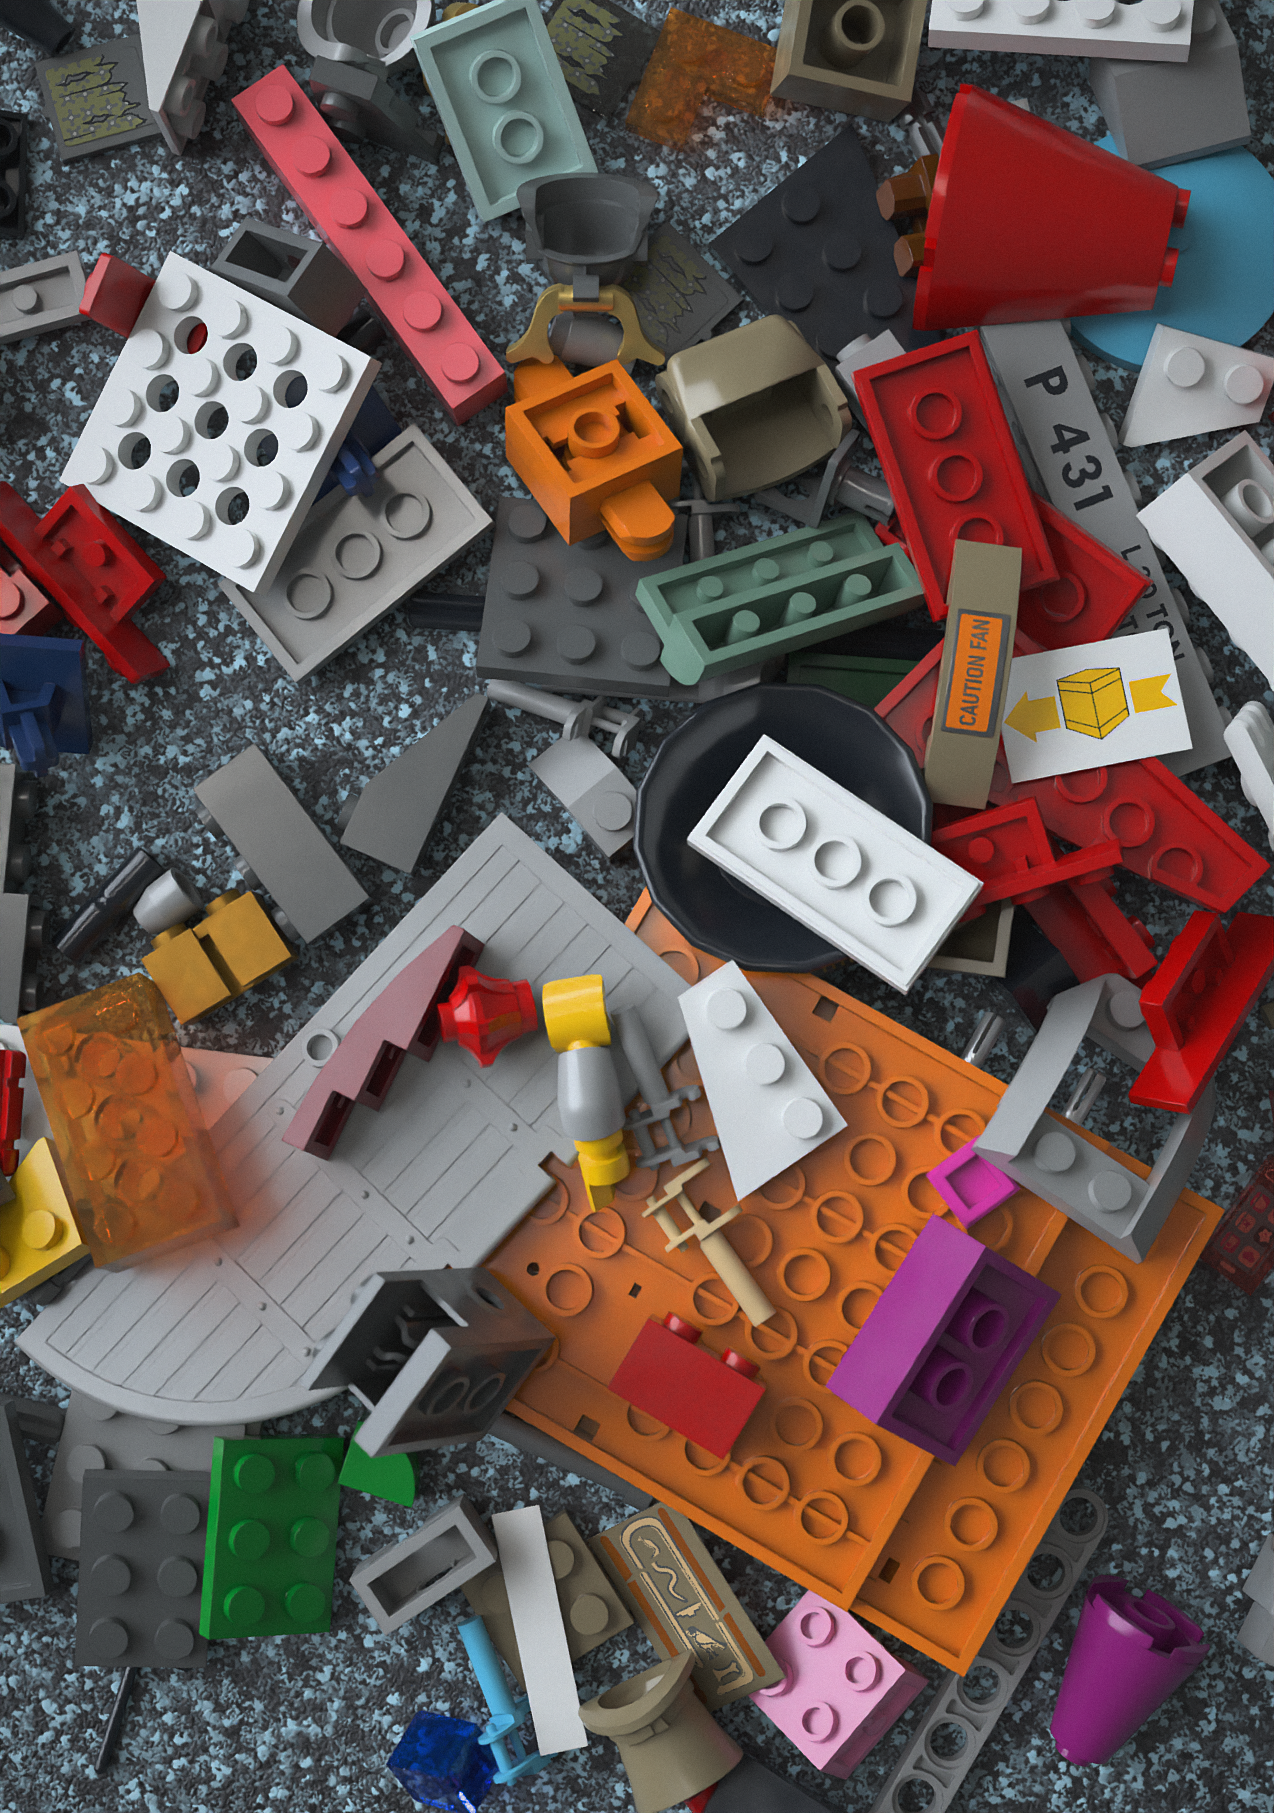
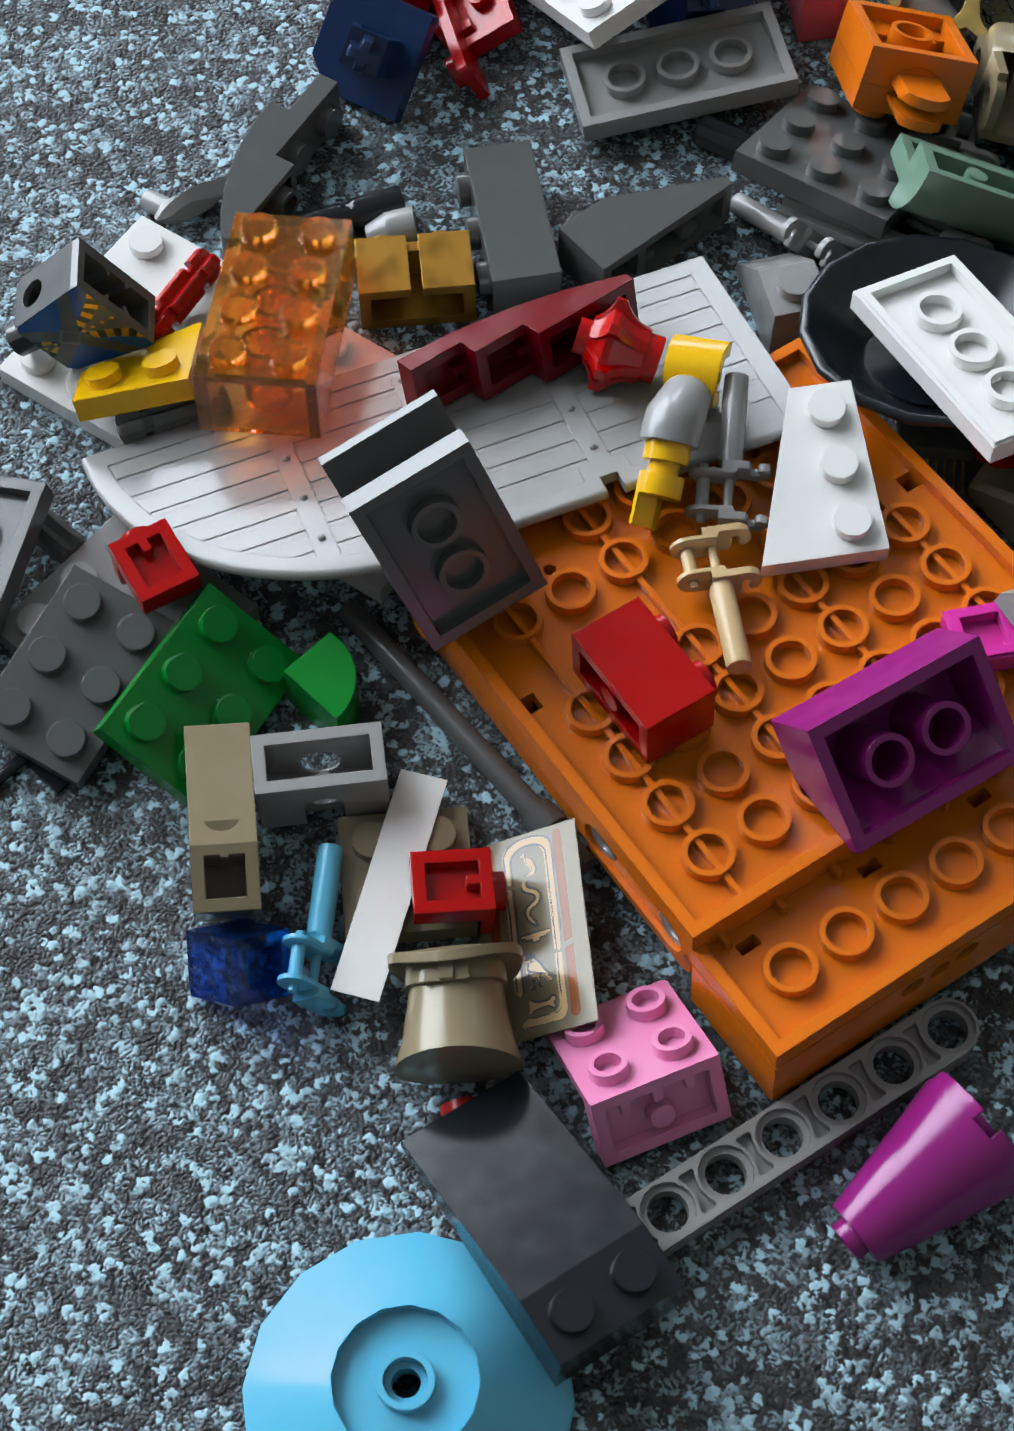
camera: 30 degrees right, 25 degrees down
none -> red bracket [108,518,202,614]
none -> dark tan slope [184,722,262,922]
none -> red bracket [409,847,507,934]

